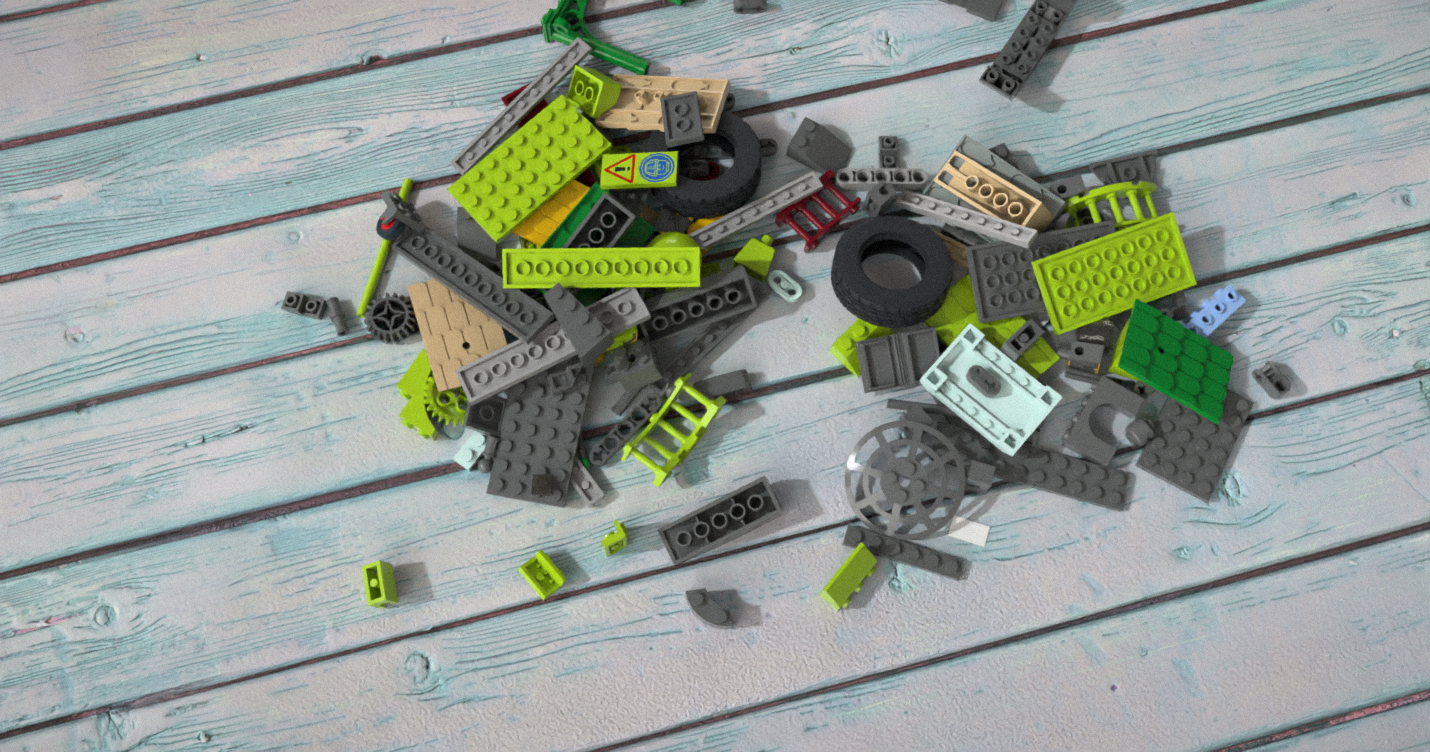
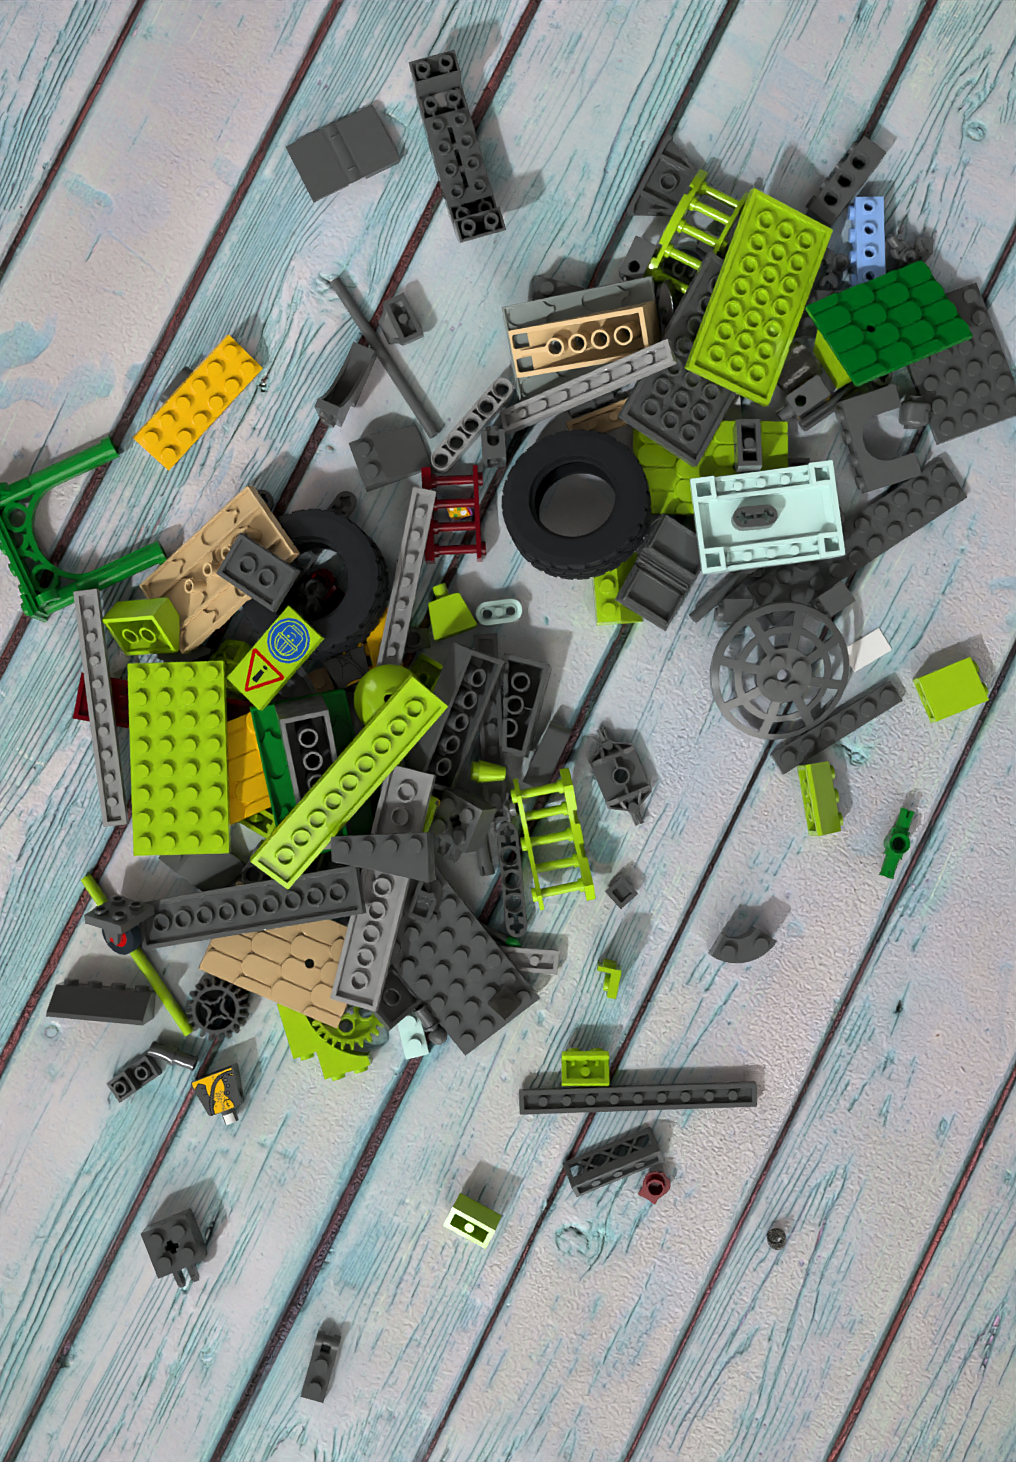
camera: 45 degrees left, 15 degrees up
dark grey slope [658,476,785,566] -> none
dark grey slope [878,136,899,168] -> none
dark grey piece [1252,361,1291,399] -> none
none -> dark grey slope [46,978,156,1025]
none -> yellow plate [132,334,263,471]
none -> dark grey hinge [141,1208,208,1288]
none -> torso [191,1063,244,1125]
none -> dark grey plate [300,1330,341,1403]
none -> dark grey arch [314,342,377,428]
none -> dark grey piece [330,277,439,439]
none -> dark grey slope [378,293,424,346]
none -> dark grey animal [405,626,431,653]
none -> tile [446,507,473,522]
none -> lime cone [470,760,506,783]
none -> dark grey wedge [502,653,552,758]
none -> dark grey plate [519,1081,757,1115]
none -> dark grey fence [563,1127,664,1197]
none -> dark grey plate [589,727,652,826]
none -> dark grey plate [605,876,638,909]
none -> dark red animal [638,1171,671,1205]
none -> dark grey brick [805,136,887,228]
none -> green pin [879,807,915,879]
none -> dark grey piece [886,233,934,273]
none -> lime brick [912,657,989,723]

